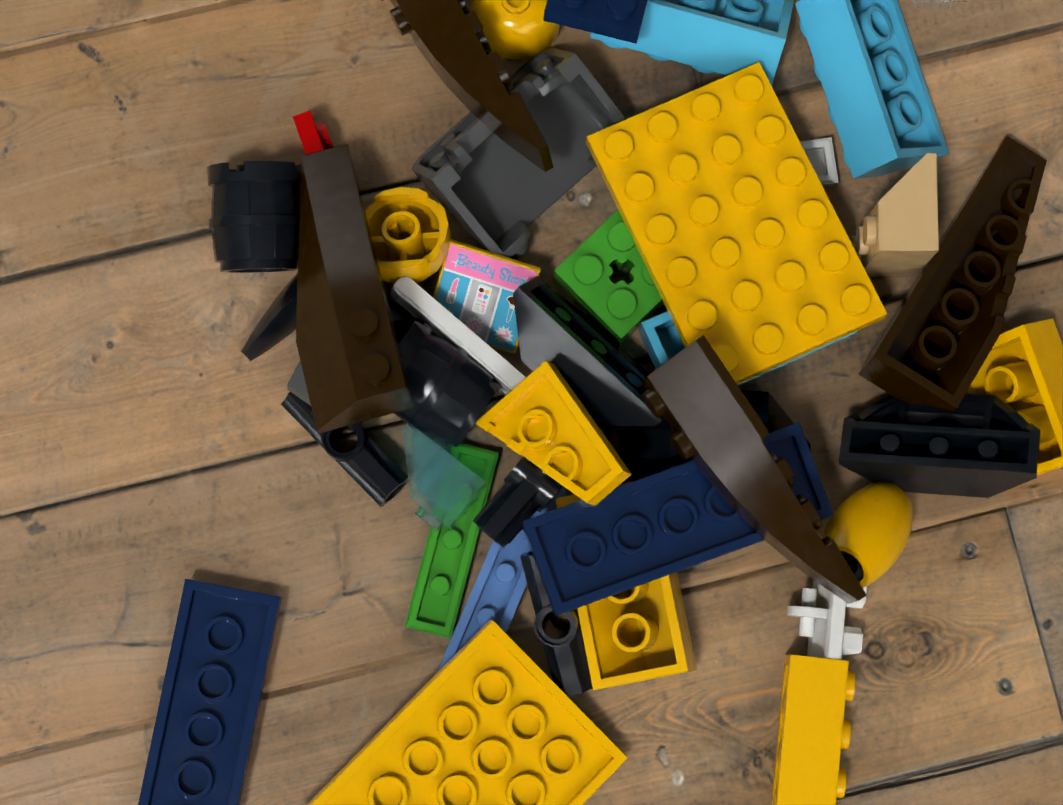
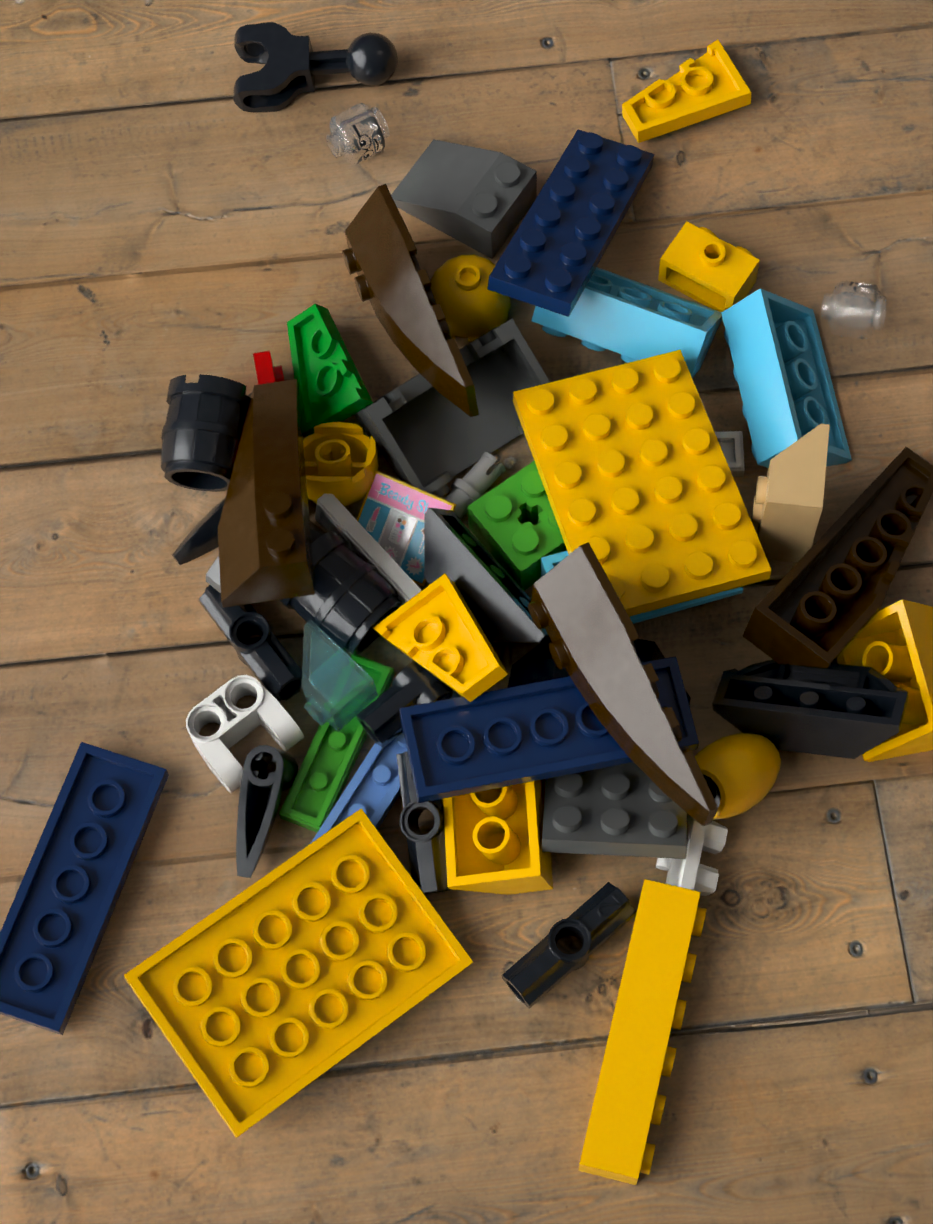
camera: 15 degrees right, 15 degrees down
none -> white piece [186,675,304,793]
none -> black piece [236,745,298,878]
none -> green wing [287,304,373,436]
none -> light grey pin [445,452,506,519]
none -> black piece [502,882,637,1009]
none -> dark grey plate [542,762,687,859]

